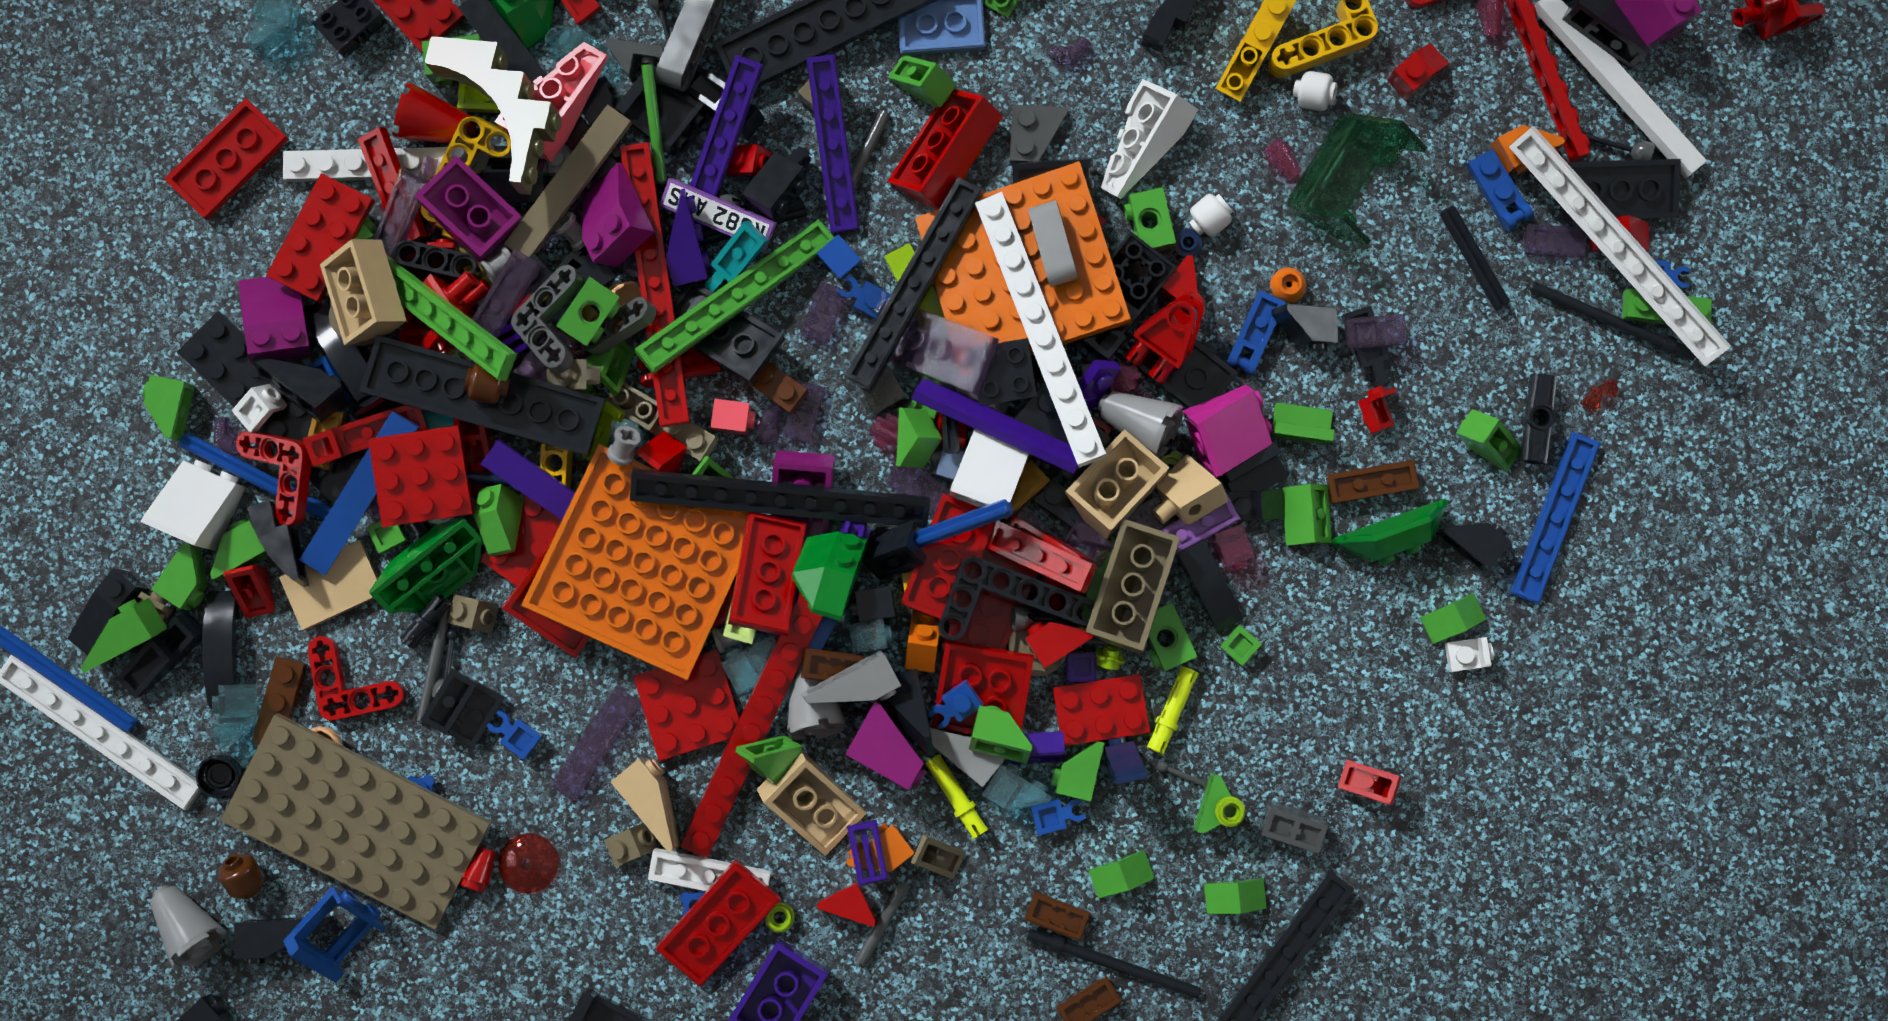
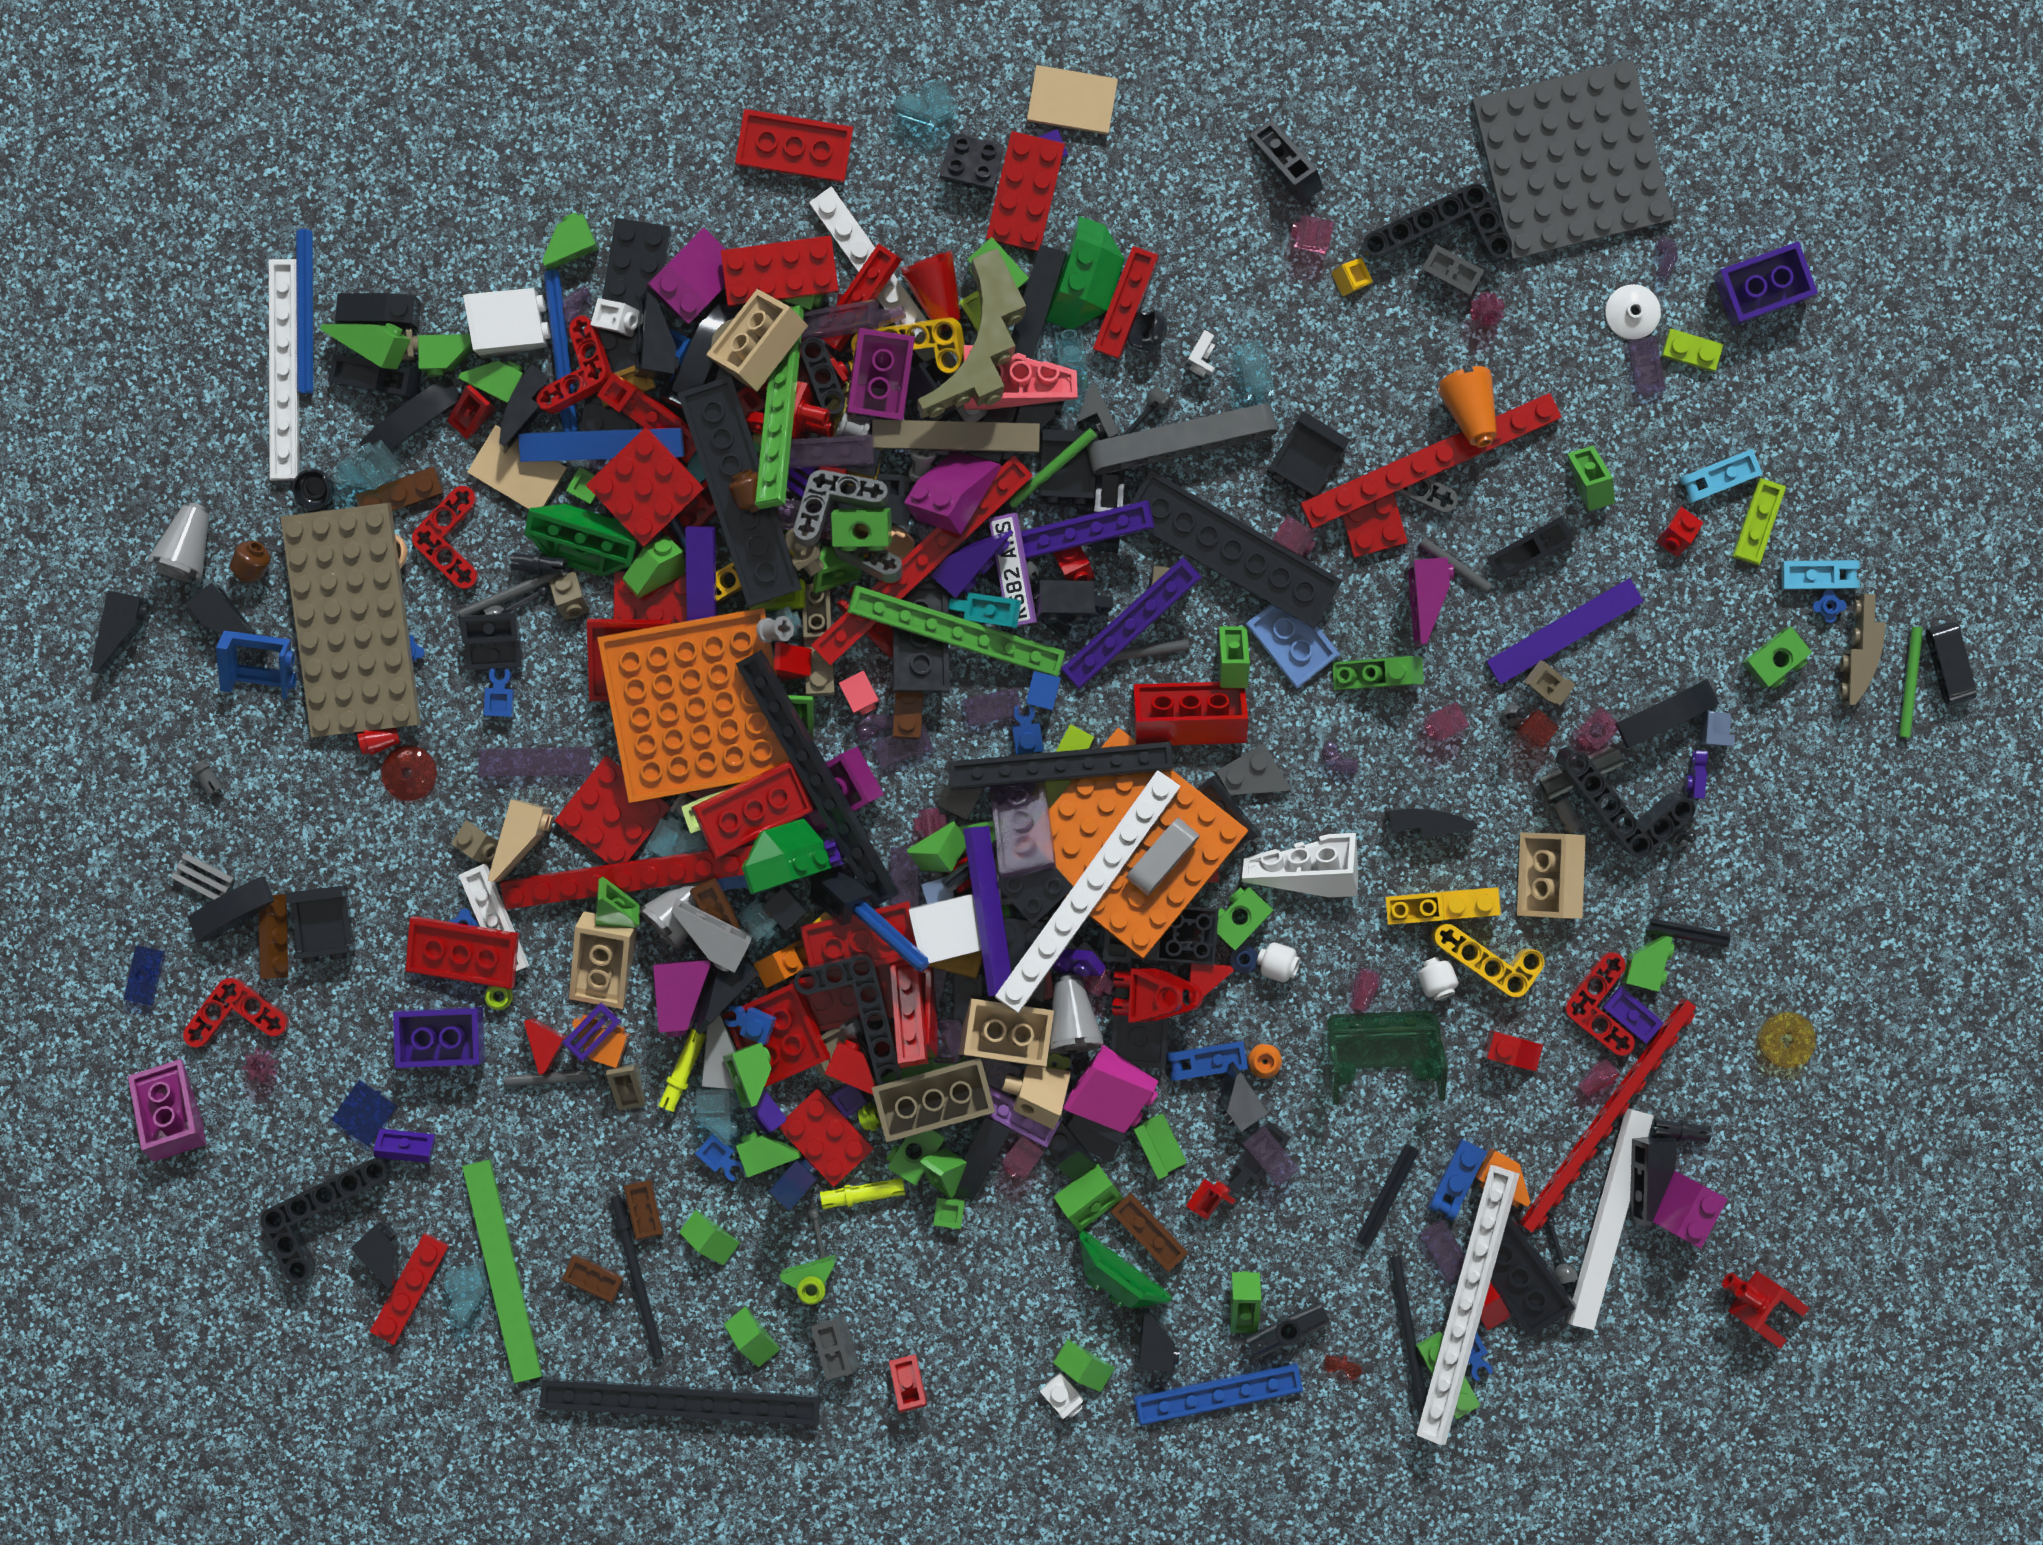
camera: 50 degrees right, 5 degrees up
none -> bright green slope [920,1148,967,1199]

